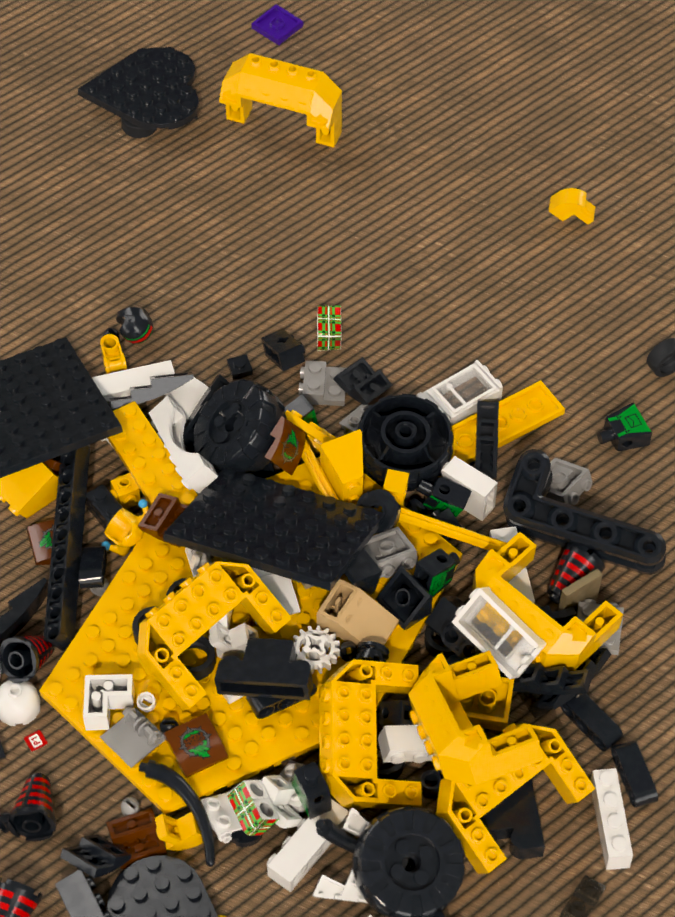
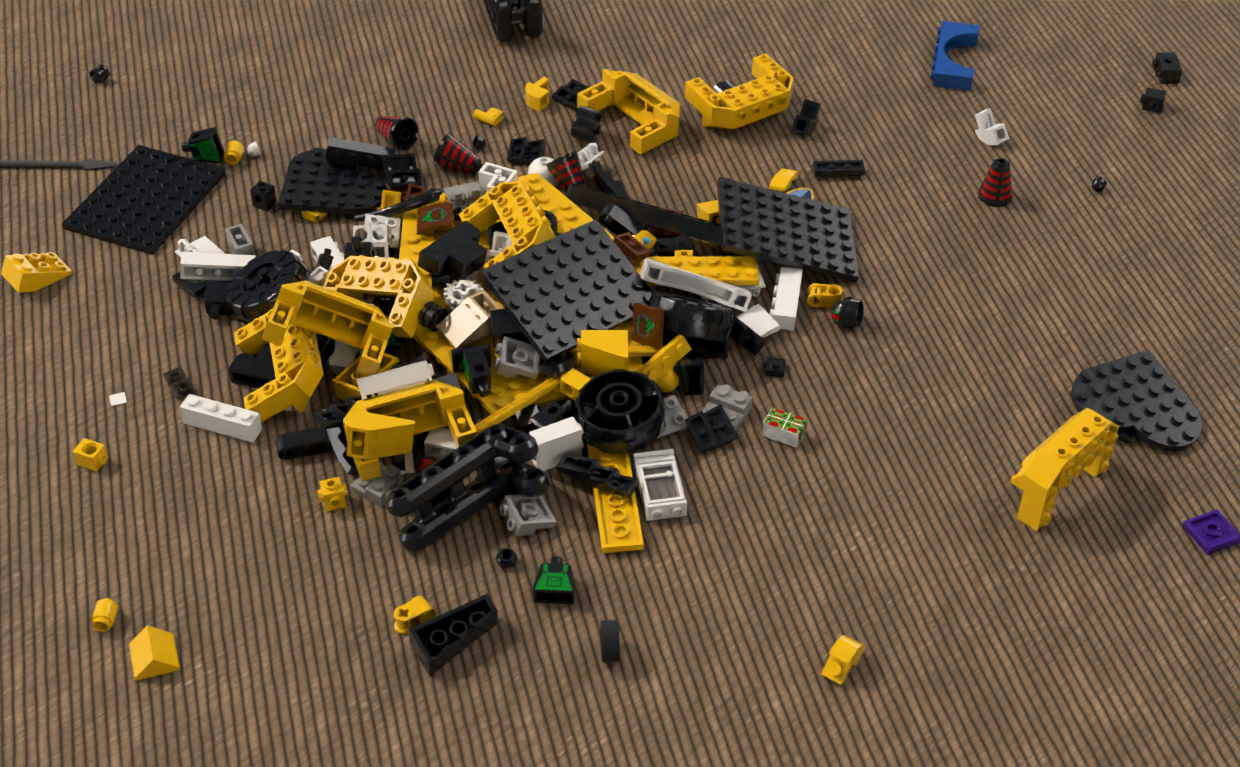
camera: 115 degrees right, 10 degrees down
slope [109,372,194,409] -> none
black brick [261,329,305,371] -> none
black beam [611,741,658,808] -> none
none -> yellow brick [317,477,348,512]
none -> yellow slope [347,410,415,460]
none -> black plate [496,548,517,568]

